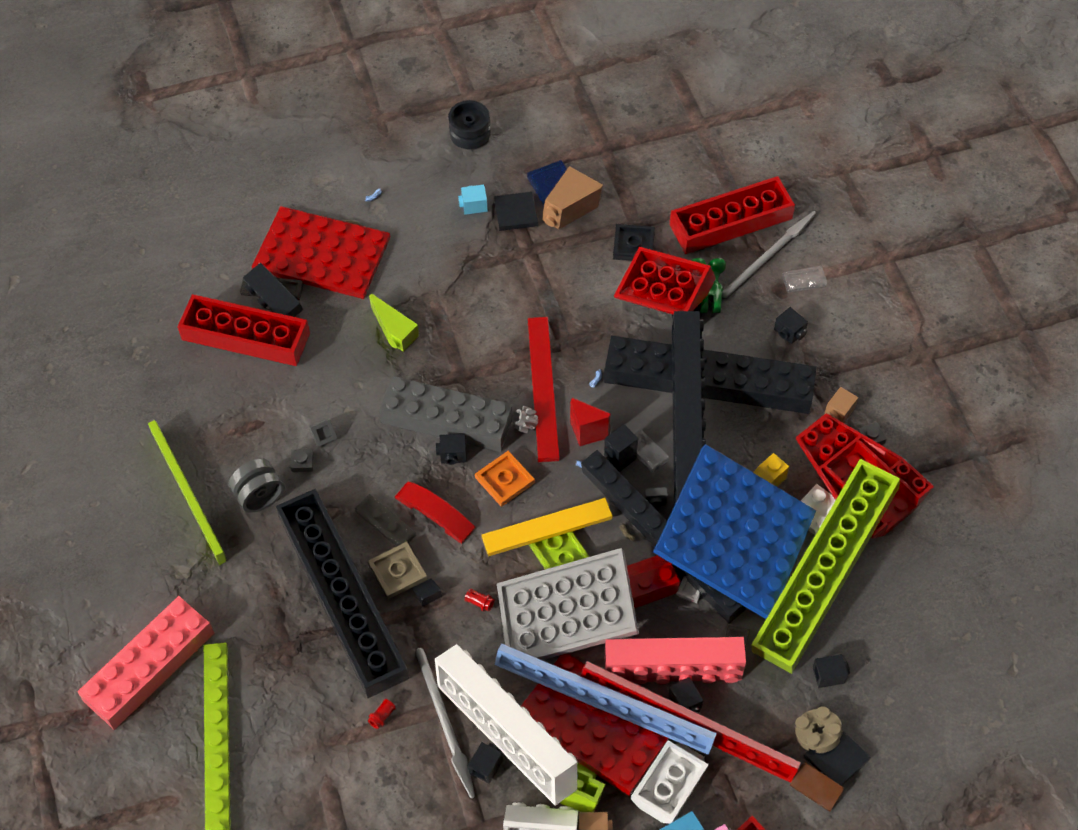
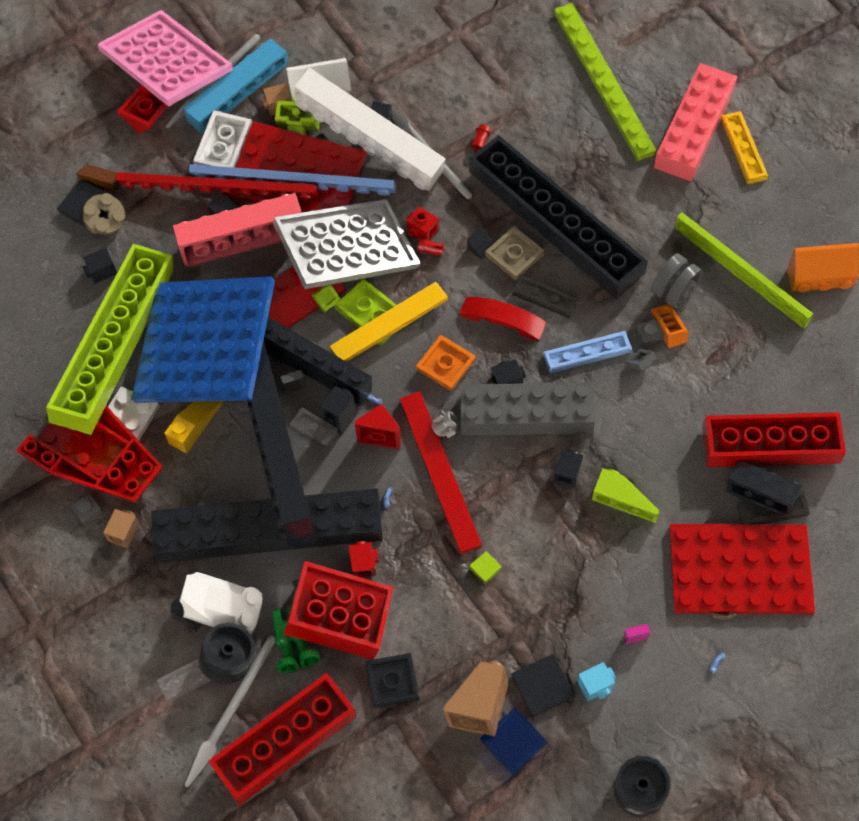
camera: 165 degrees right, 5 degrees up
none -> white slope [180,572,262,635]
none -> black wheel [199,623,255,684]
none -> red brick [349,541,379,578]
none -> red brick [406,206,439,241]
none -> lime tile [469,551,502,584]
none -> light blue tile [543,331,632,374]
none -> black brick [553,450,584,488]
none -> dark pink tile [623,624,650,645]
none -> orange slope [651,304,688,348]
none -> yellow tile [721,111,768,184]
none -> orange slope [787,243,859,293]

